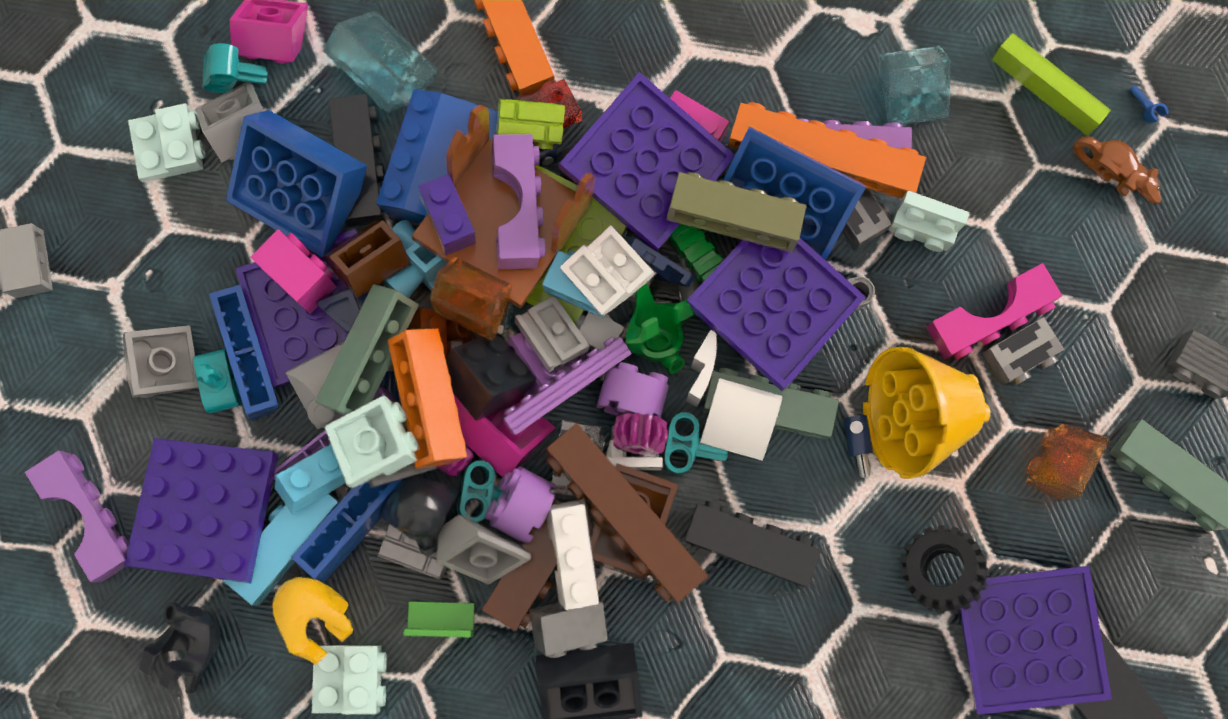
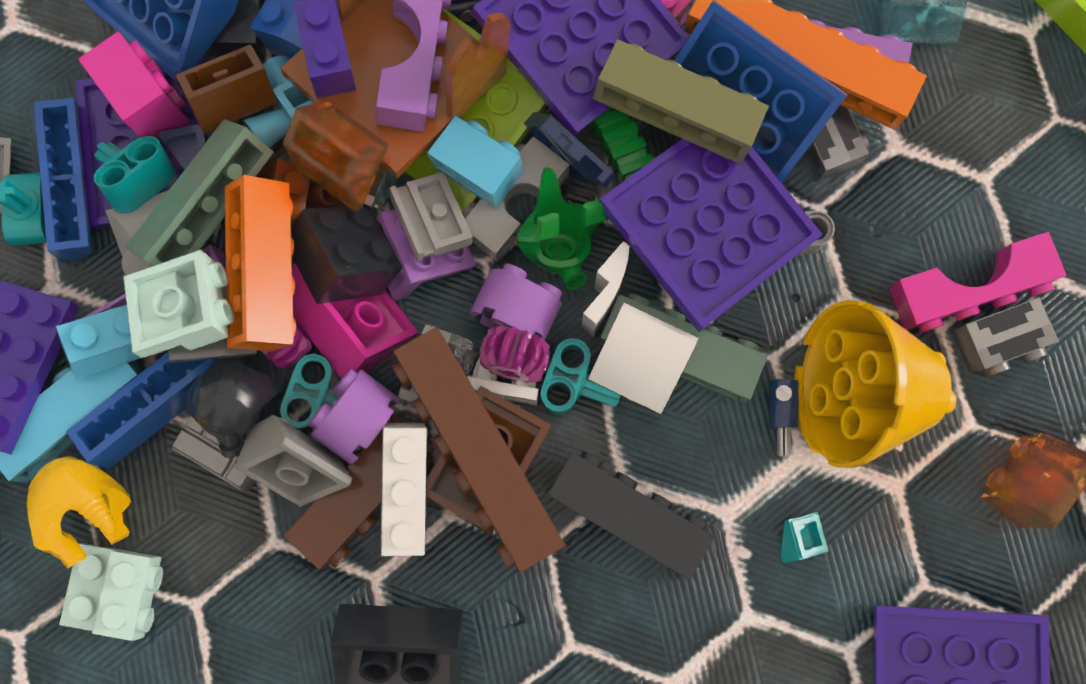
camera: 15 degrees right, 0 degrees up
bright green panel [404,602,475,637] -> none
medium lavender piece [502,336,632,435] -> none
flat silver brick [530,600,608,658] -> none
white slope [560,225,655,315] -> none
light aqua plate [888,191,970,252] -> none
black tyre [900,525,989,614] -> none
none -> teal beam [94,136,176,214]
none -> teal slope [781,512,829,563]

